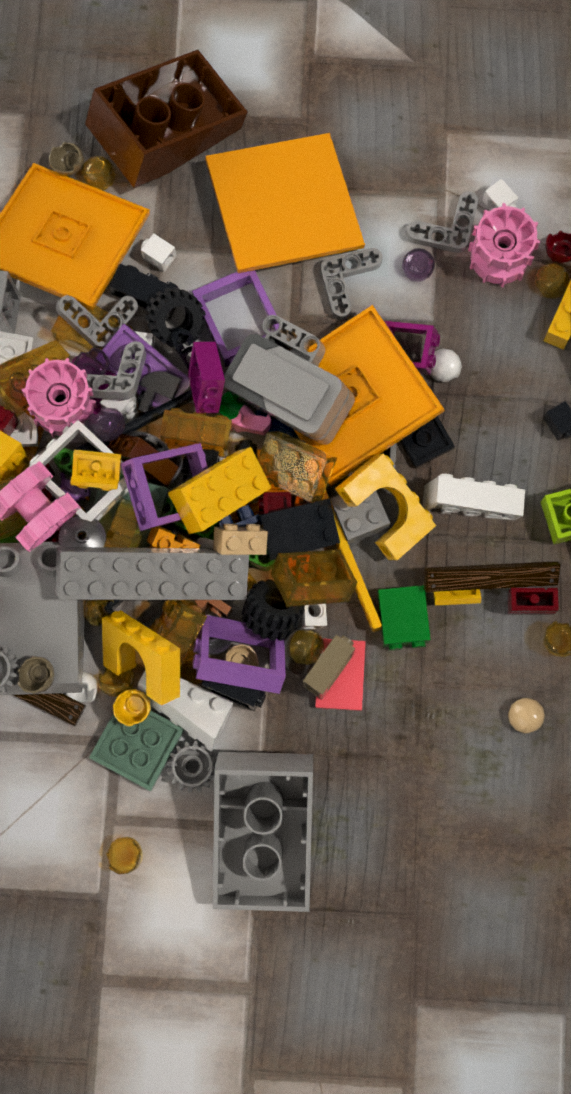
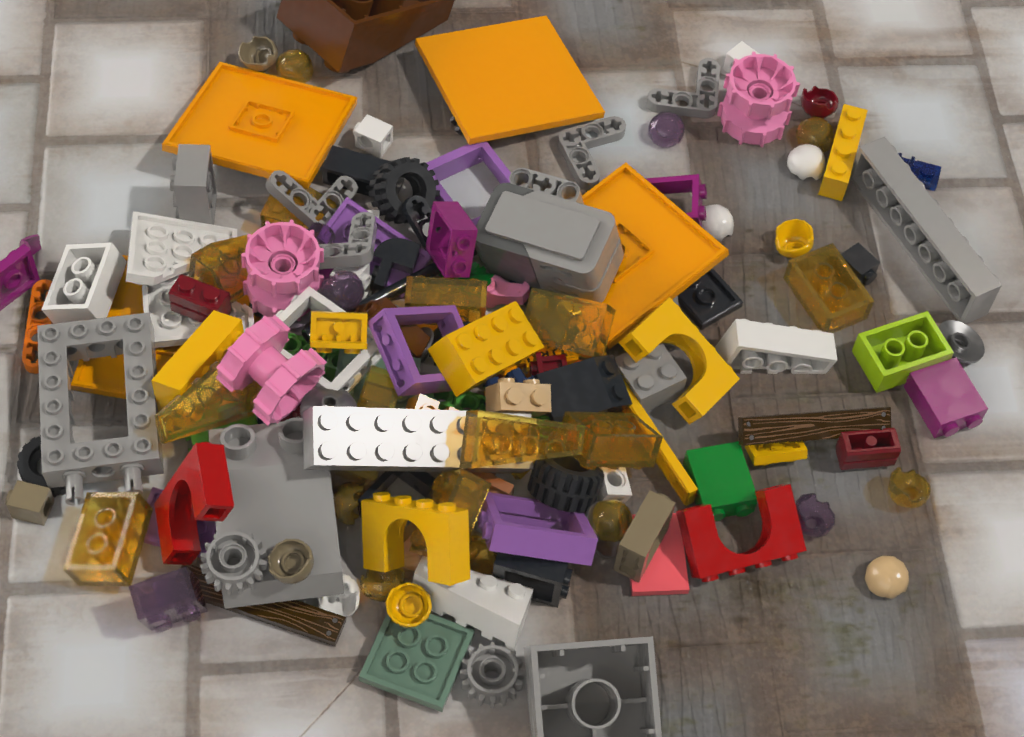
camera: 15 degrees left, 20 degrees down
none -> clear yellow wedge [459,410,585,469]
none -> red arch [676,484,807,582]
none -> yellow hair [775,219,814,258]
none -> clear yellow brick [783,243,874,333]
none -> white hair [787,144,826,180]
none -> hair [795,493,835,538]

